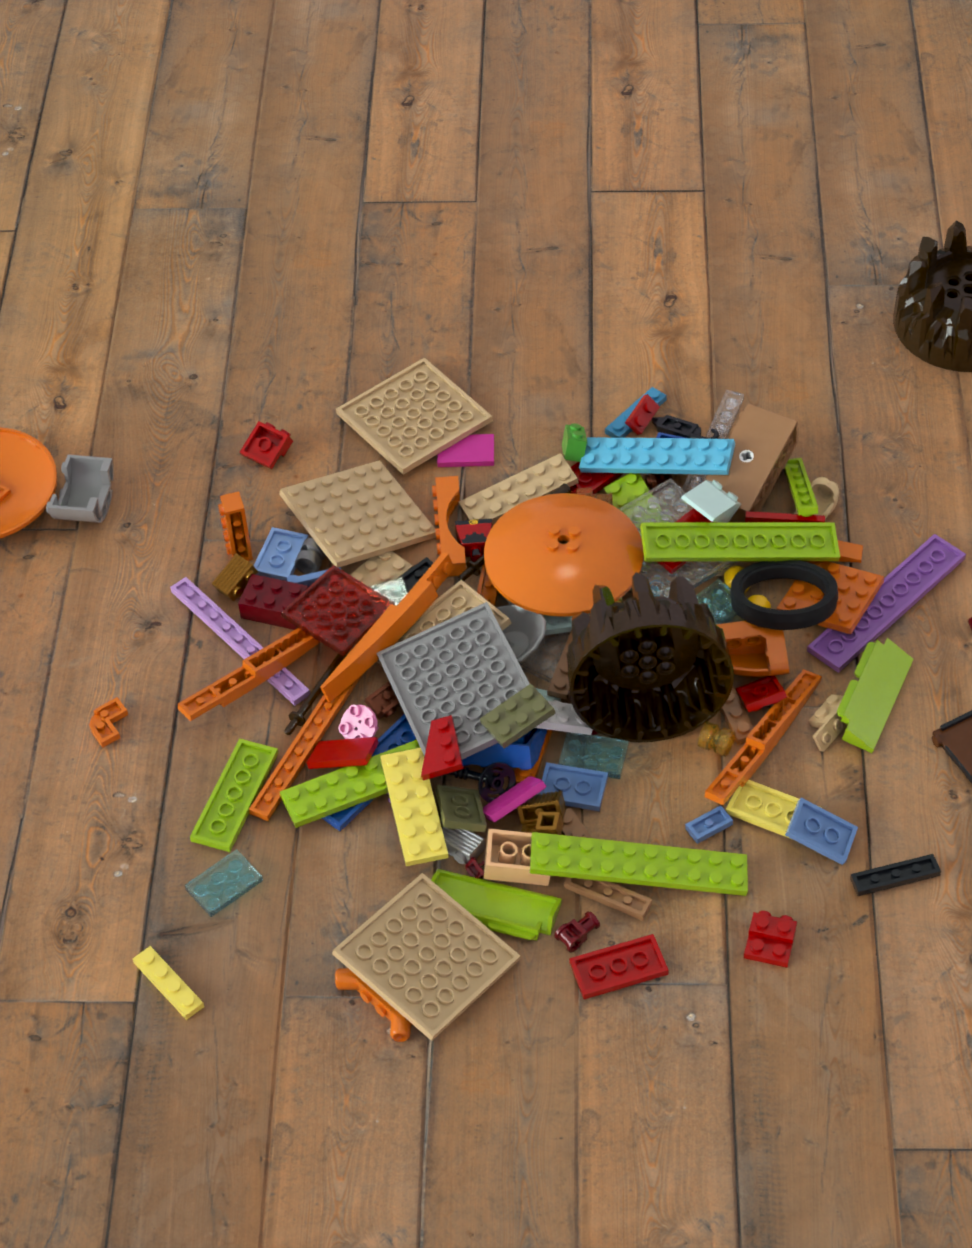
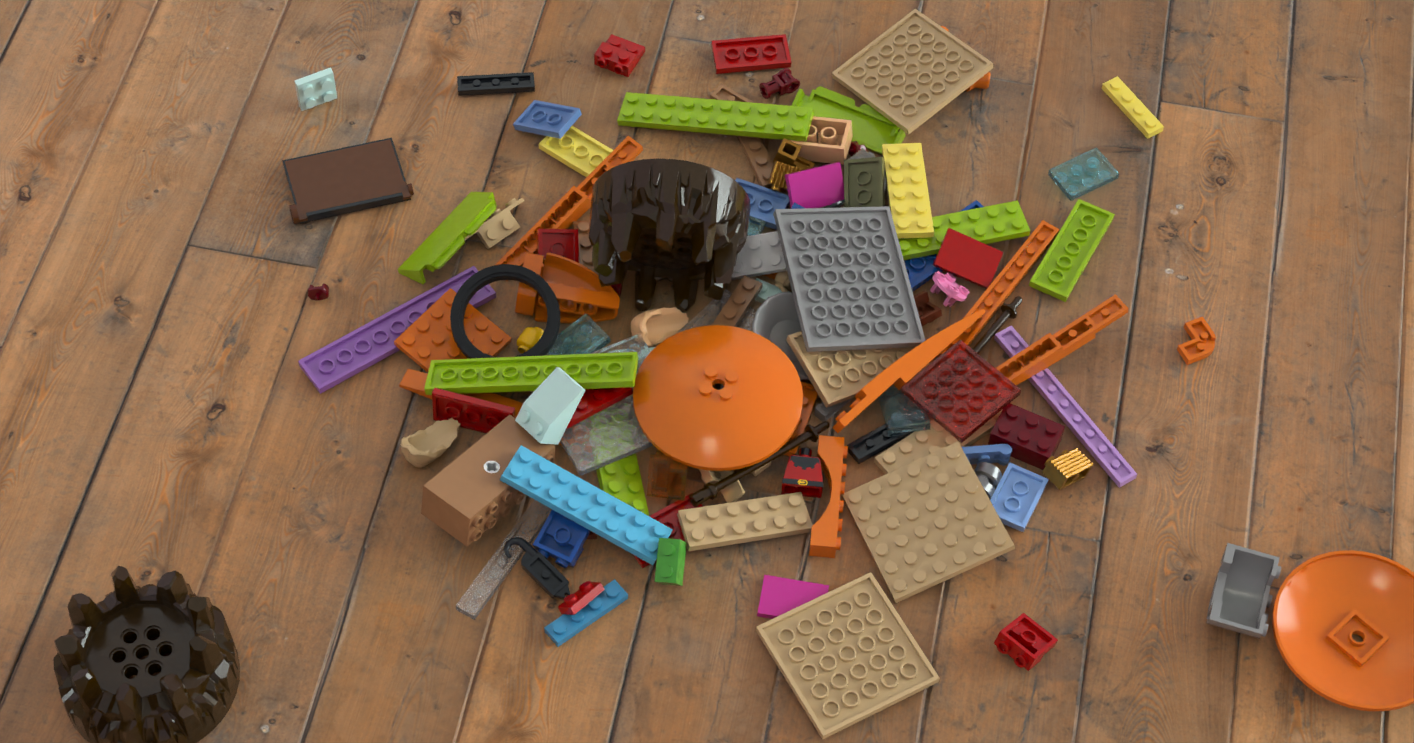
camera: 175 degrees left, 5 degrees up
orange brick [218,491,253,561] -> none
red wing [421,715,464,781] -> none
olive plate [480,684,556,749] -> none
medium blue plate [685,805,733,844] -> none
lime plate [784,458,818,517] -> none

